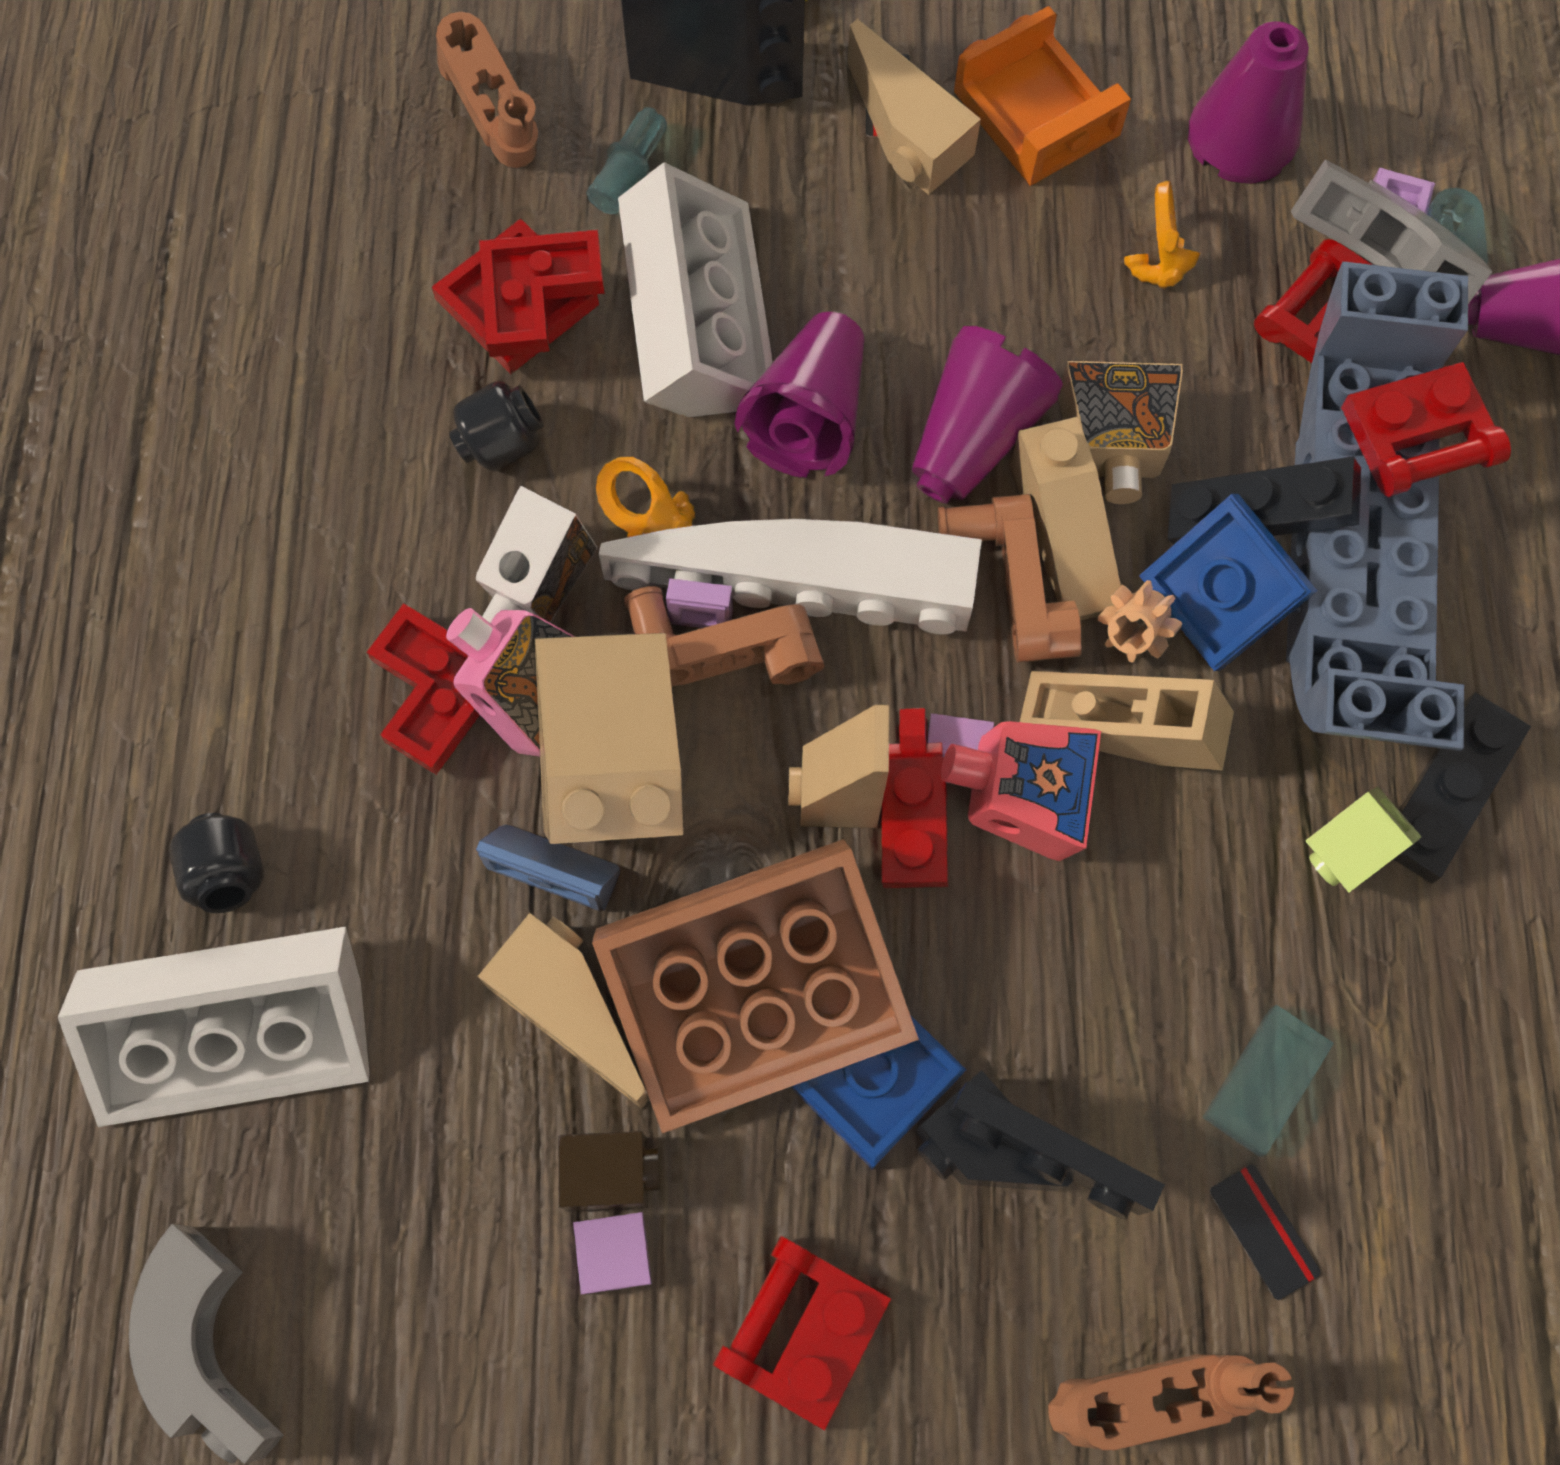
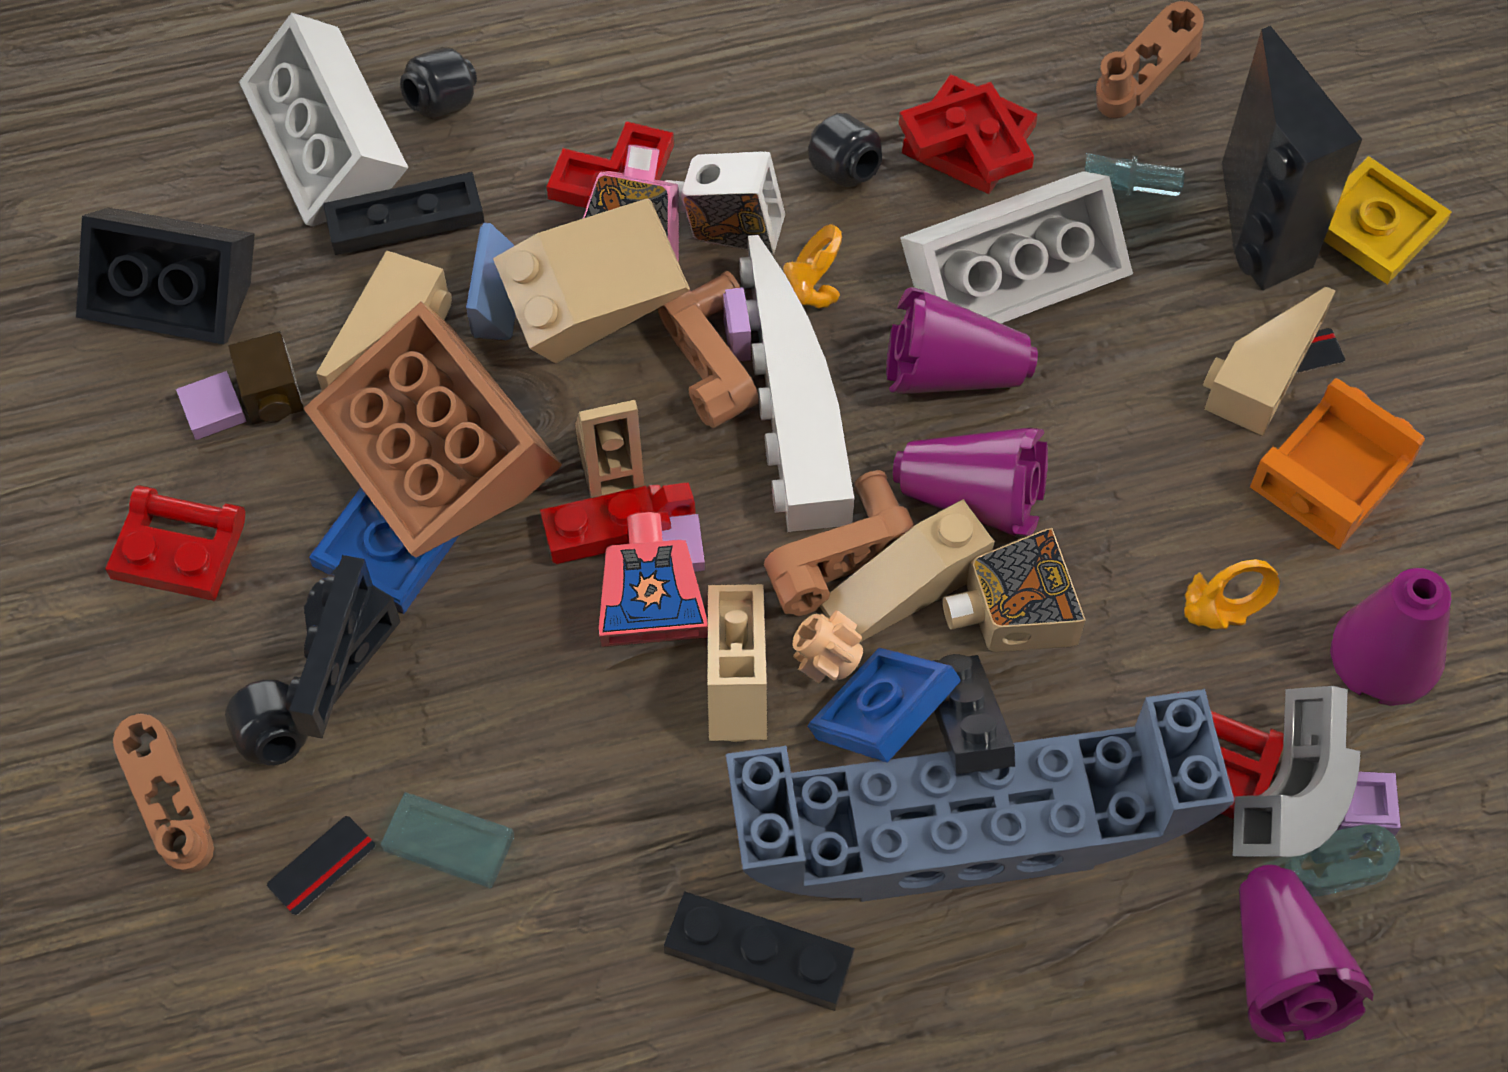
camera: 75 degrees right, 10 degrees down
light grey arch [129,1224,284,1464] -> none
yellowish green brick [1305,787,1421,892] -> none
red plate [1341,362,1511,497] -> none
none -> black slope [76,207,255,345]
none -> black head [225,680,308,766]
none -> black plate [323,171,485,255]

